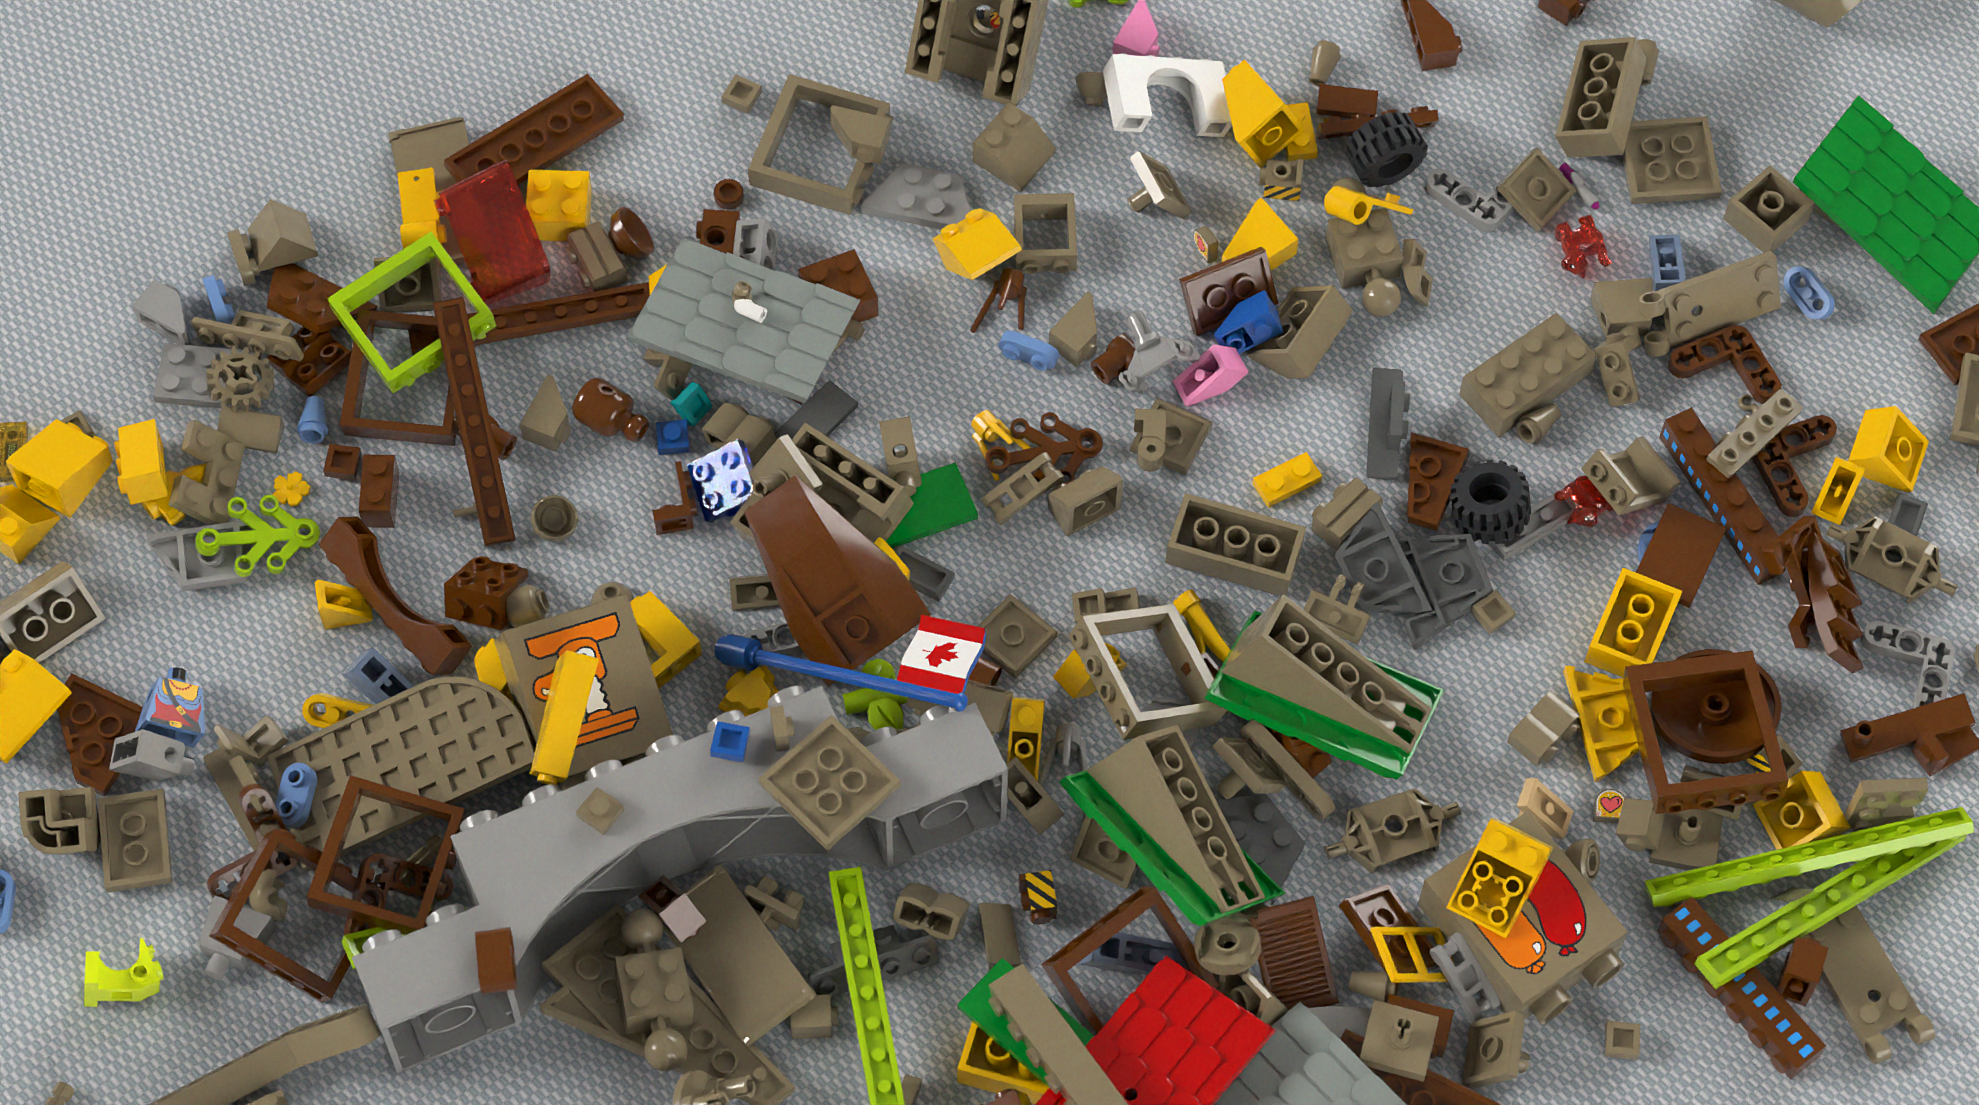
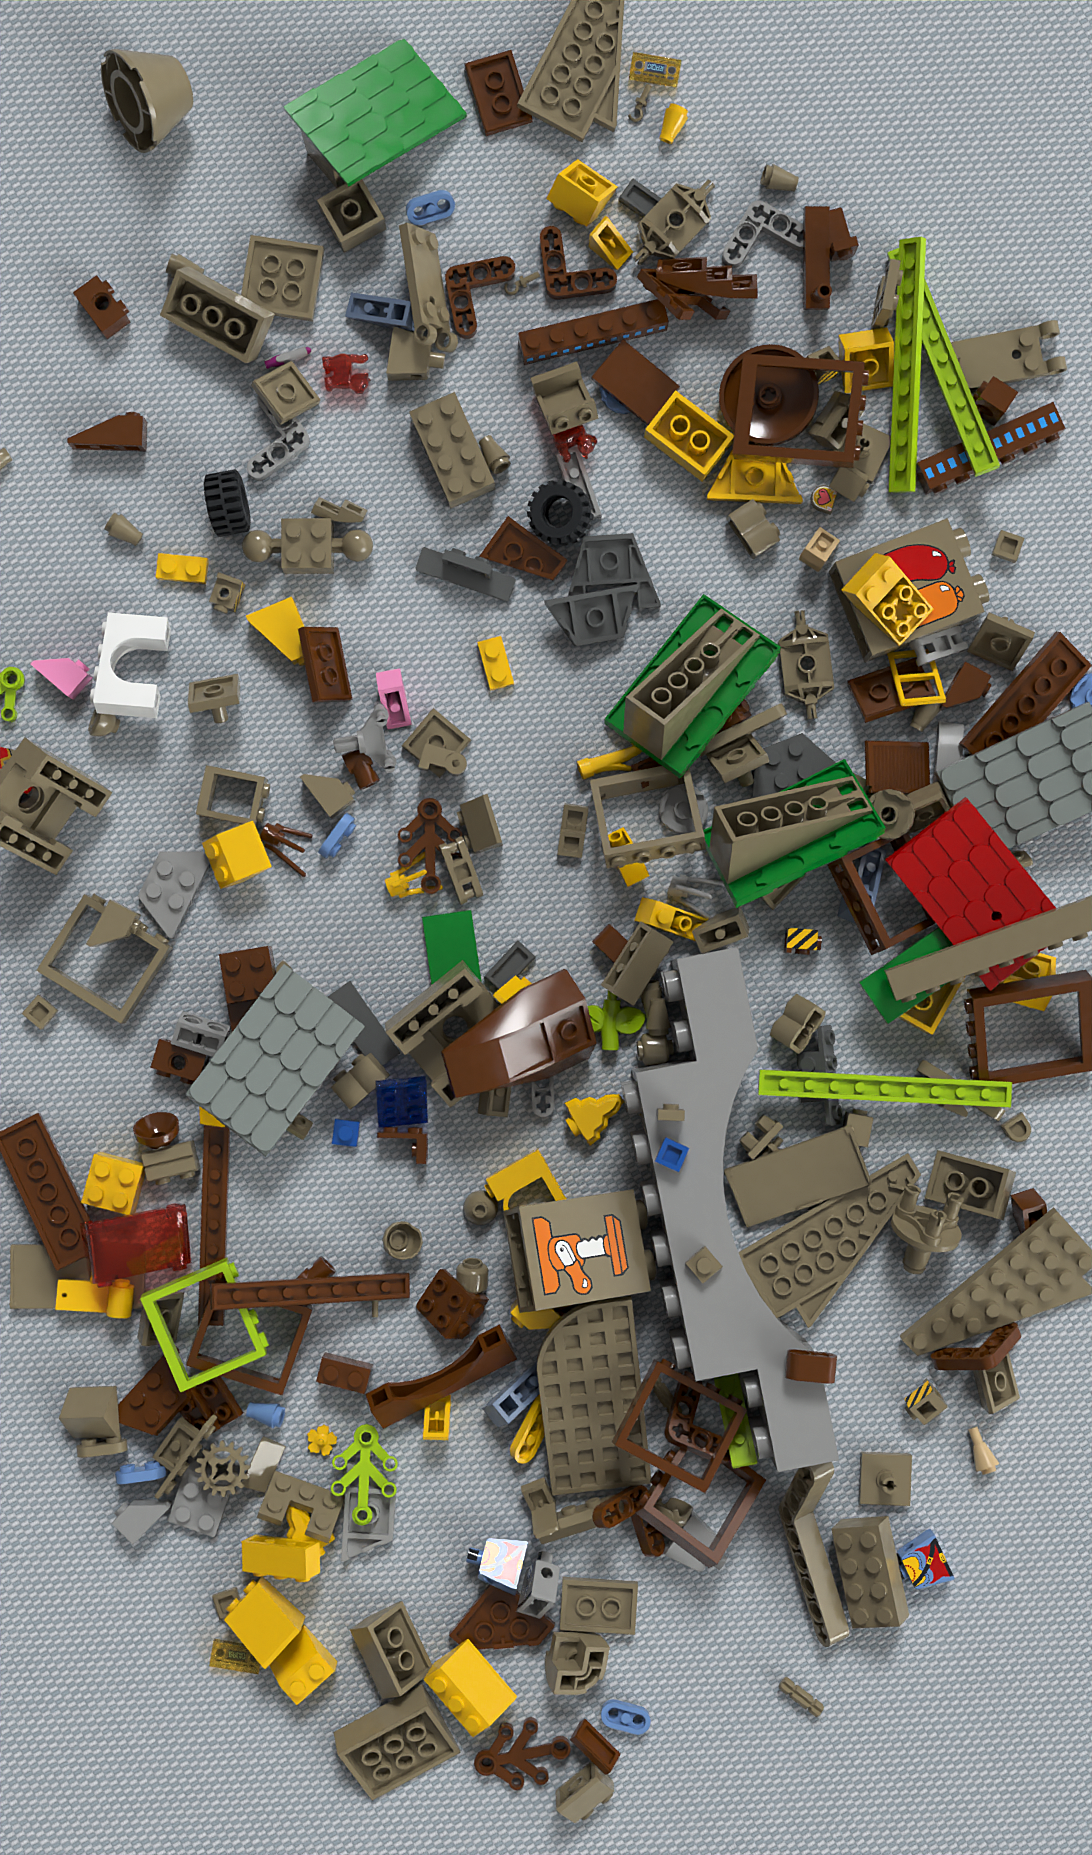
camera: 80 degrees left, 25 degrees up
neon yellow tile [84,938,164,1007] -> none
medium blue plate [275,763,317,829] -> none
reddish brown plate [323,444,362,481] -> none
dark tan slope [520,375,571,452] -> none
yellow slope [530,650,599,785] -> none
reddish brown piece [572,378,649,442] -> none
dark tan brick [615,908,694,1072] -> none
slope [638,875,707,943] -> none
teal tile [670,382,713,427] -> none
reddish brown tile [714,179,744,210] -> none
flag [715,615,986,712] -> none
white arm [732,281,767,323] -> none
dark tan tile [749,434,823,498] -> none
dark tan plate [758,715,901,851] -> none
dark tan torso [879,416,922,496] -> none
dark tan slope [973,102,1056,192] -> none
dark tan tile [978,594,1058,679] -> none
dark tan slope [978,902,1021,971] -> none
dark tan brick [1165,493,1306,596] -> none
dark tan tile [1193,226,1218,263] -> none
blue slope [1214,290,1283,354] -> none
yellow slope [1222,59,1305,168] -> none
dark tan slope [1247,285,1354,379] -> none
dark tan hinge [1303,574,1371,645] -> none
dark tan brick [1311,478,1383,551] -> none
reddish brown tile [1316,84,1378,118] -> none
reddish brown plate [1316,106,1439,140] -> none
yellow door [1324,186,1414,225] -> none
dark tan tile [1359,1000,1439,1082] -> none
dark tan plate [1470,590,1516,635] -> none
dark tan brick [1562,838,1600,884] -> none
dark tan bracket [1594,332,1640,407] -> none
dark tan bracket [1707,389,1803,478] -> none
olive sticker [1770,887,1814,902] -> none

